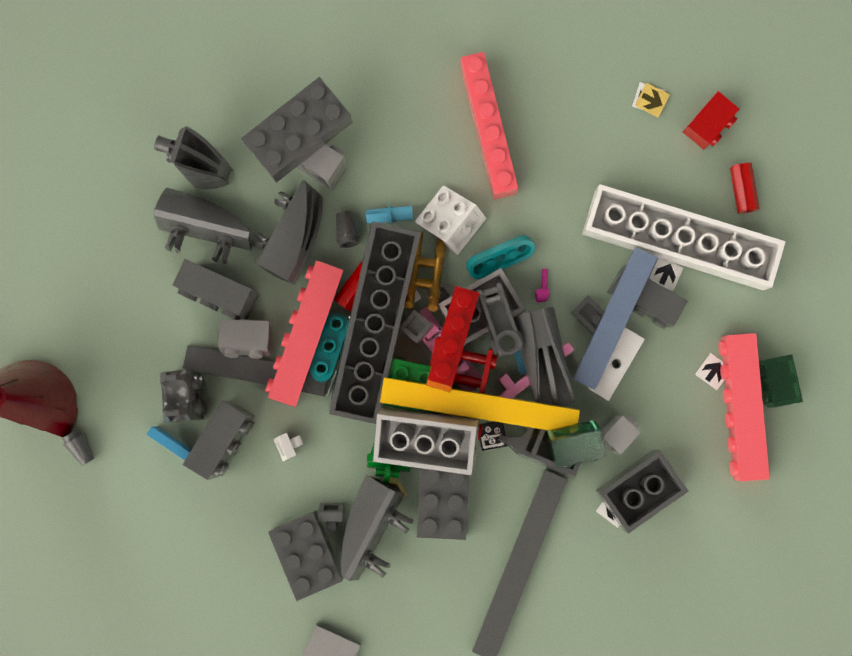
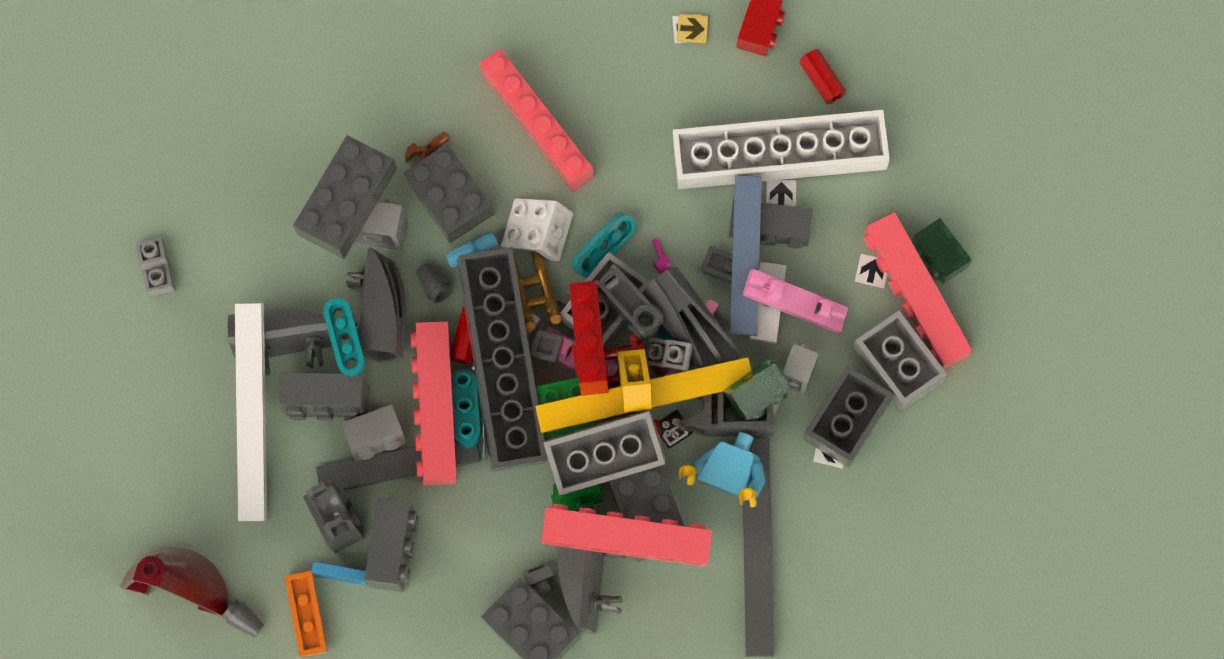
camera: 20 degrees left, 10 degrees down
dark grey piece [154,126,233,190] -> none
white tile [273,433,303,461] -> none
none -> light grey slope [136,237,175,298]
none -> white tile [235,303,267,521]
none -> orange plate [284,570,328,658]
none -> teal plate [323,298,366,376]
none -> dark grey brick [404,144,494,243]
none -> dark orange bar [405,132,450,167]
none -> coral brick [541,504,712,567]
none -> yellow slope [617,349,652,412]
none -> light grey slope [645,338,693,371]
none -> medium azure torso [679,432,766,507]
none -> bright pink hinge [742,269,849,333]
none -> light grey brick [853,310,948,412]

